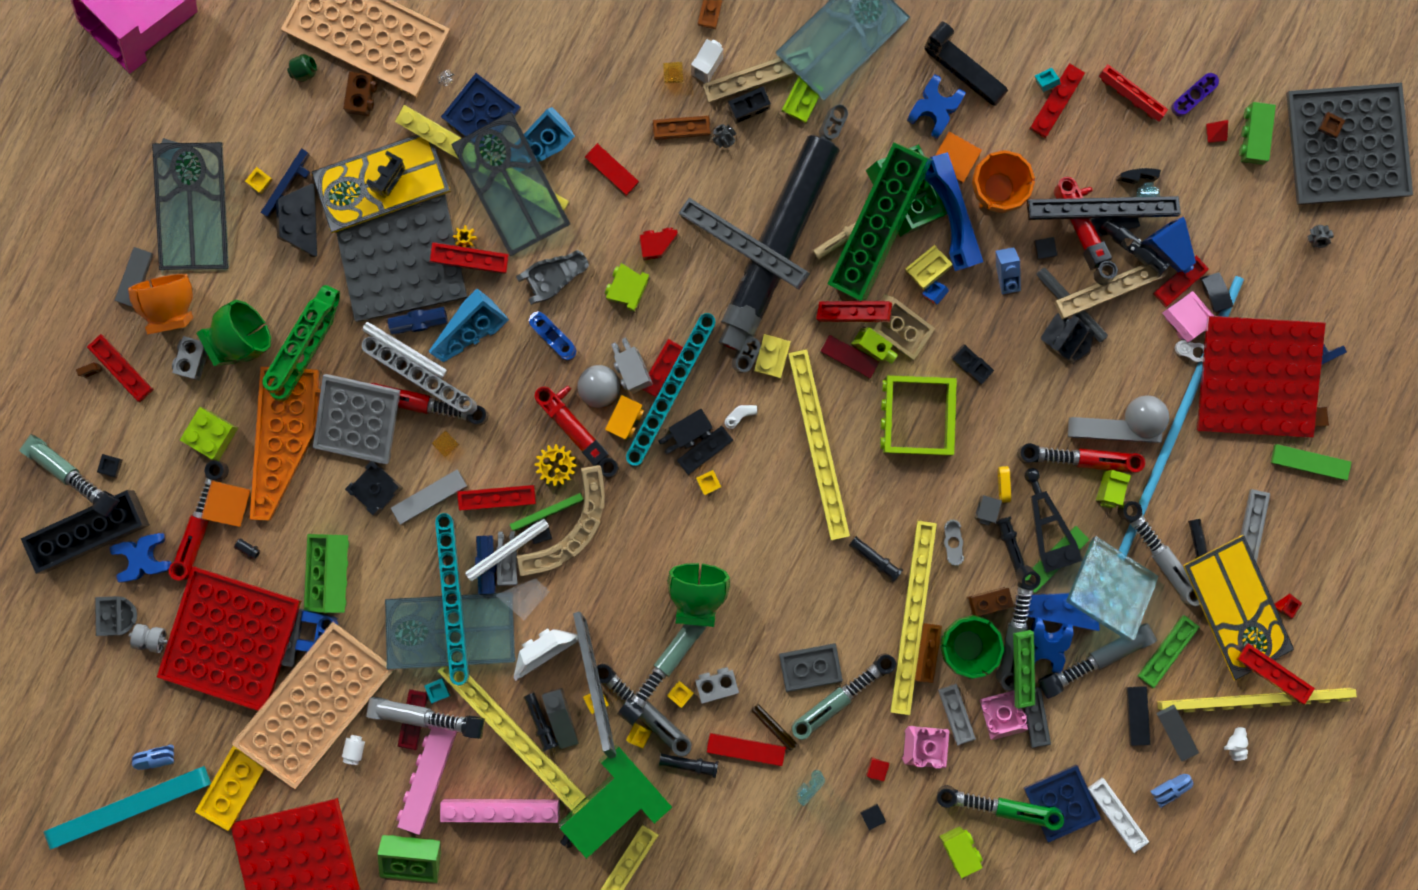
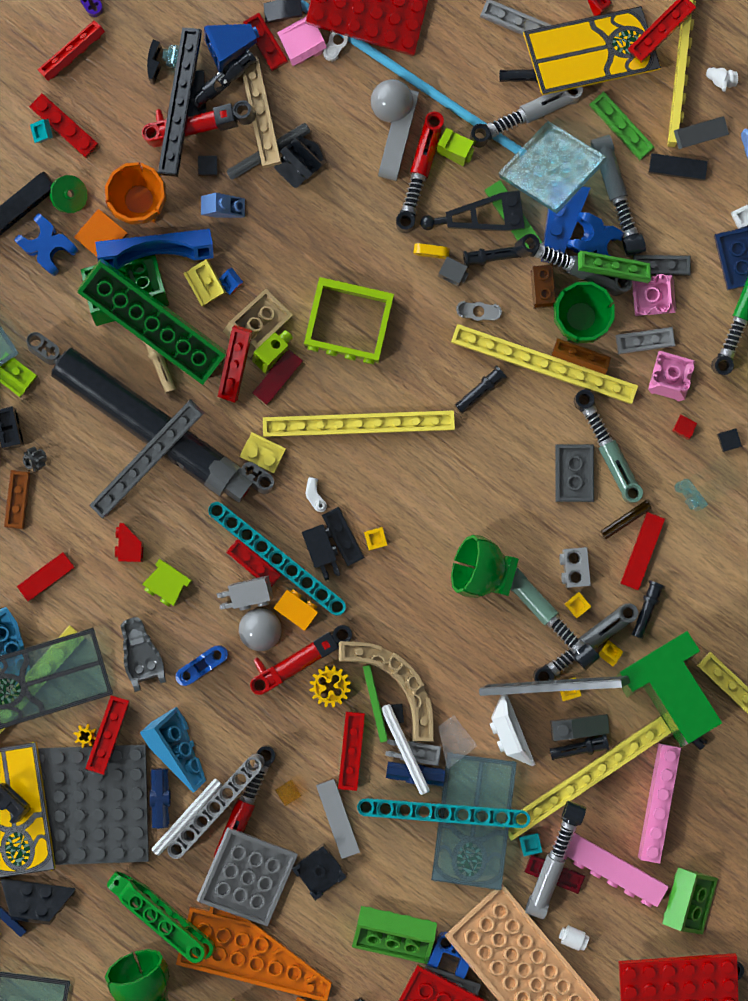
camera: 85 degrees left, 0 degrees up
black slope [951,344,994,385] -> none
none -> green plate [50,175,88,213]

